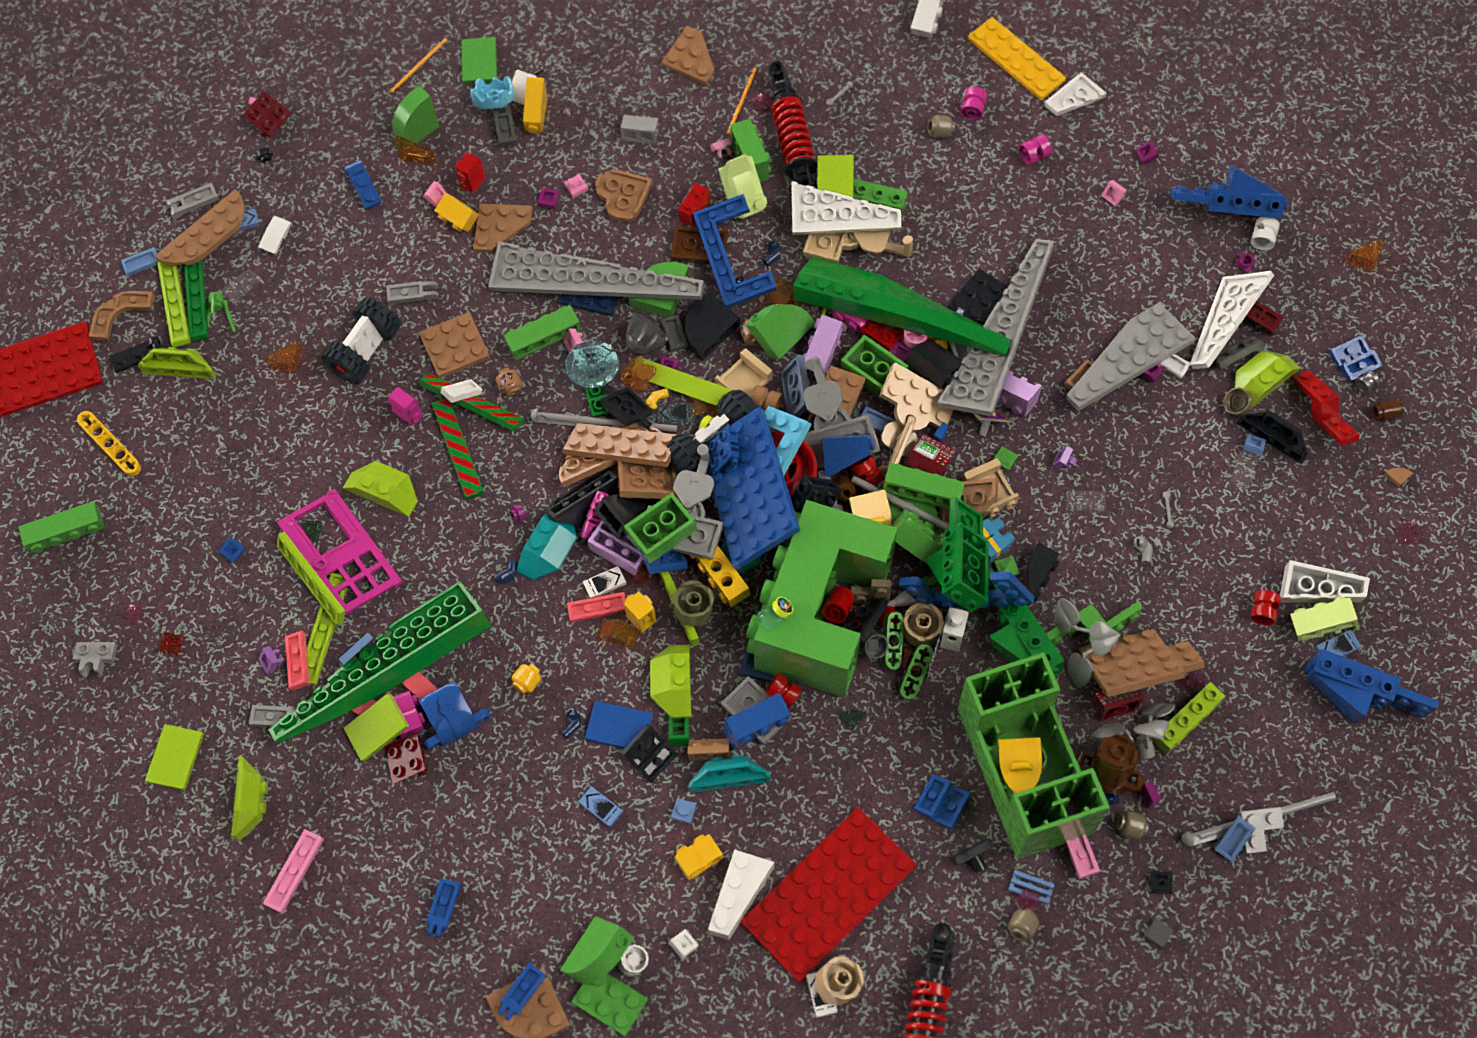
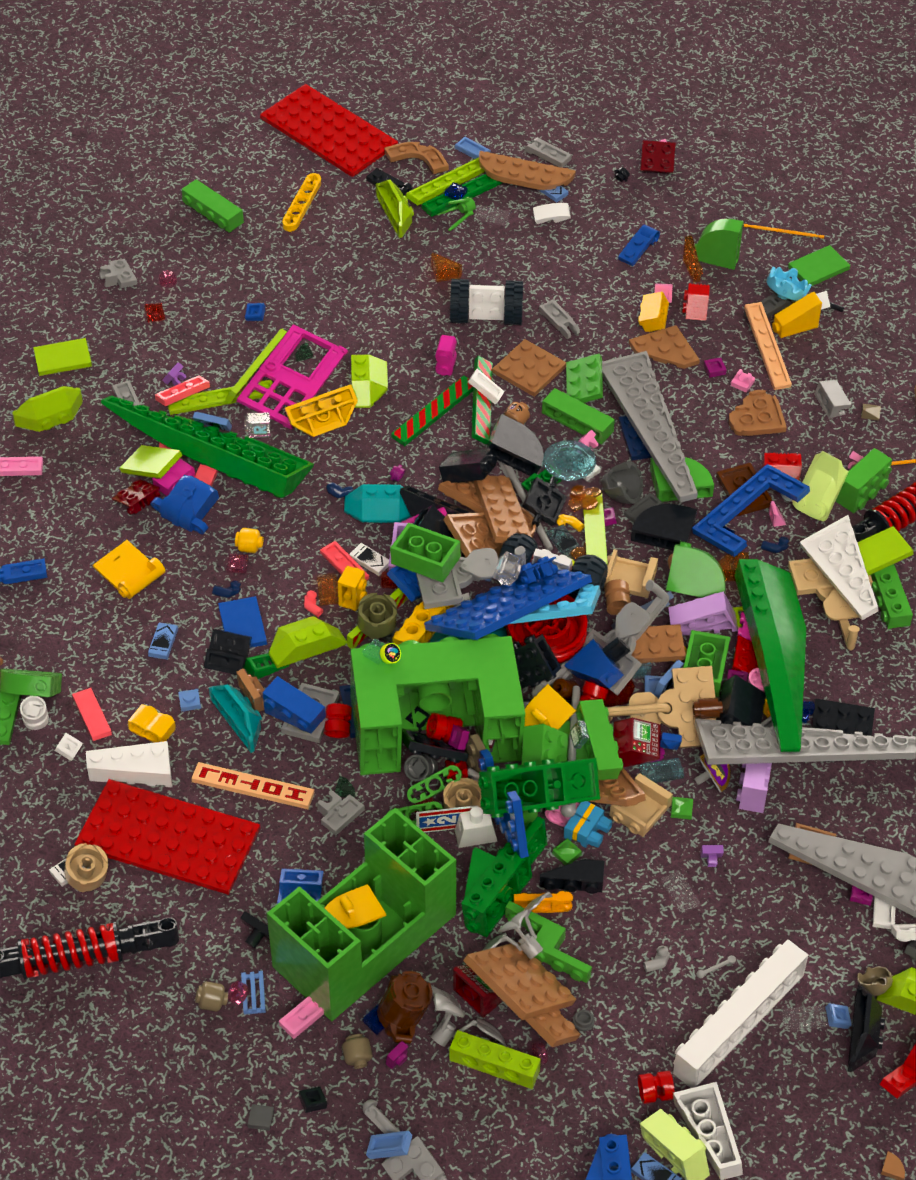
camera: 60 degrees right, 15 degrees down
none -> coral tile [72,688,112,741]
none -> yellow door [93,540,165,599]
none -> light nougat tile [192,762,315,809]
none -> clear pink tile [227,554,248,574]
none -> clear brick [244,412,271,438]
none -> yellow wedge [284,384,358,437]
none -> coral arm [304,590,323,617]
none -> light grey plate [317,791,365,835]
none -> black brick [439,448,497,483]
none -> clear blue tile [445,182,468,200]
none -> magenta plate [448,724,470,751]
none -> brick [487,414,544,476]
none -> clear brick [493,551,524,586]
none -> light orange hinge [513,891,573,913]
none -> bright green plate [566,353,603,403]
none -> tile [570,720,589,749]
none -> dark grey plate [573,1010,595,1031]
none -> black tile [602,637,631,663]
none -> clear light blue tile [639,758,684,783]
none -> medium blue tile [654,660,684,698]
none -> white brick [673,940,808,1088]
none -> reddish brown brick [693,698,723,719]
none -> light nougat tile [744,302,792,390]
none -> bright pink slope [769,501,786,527]
none -> dark tan slope [861,404,881,421]

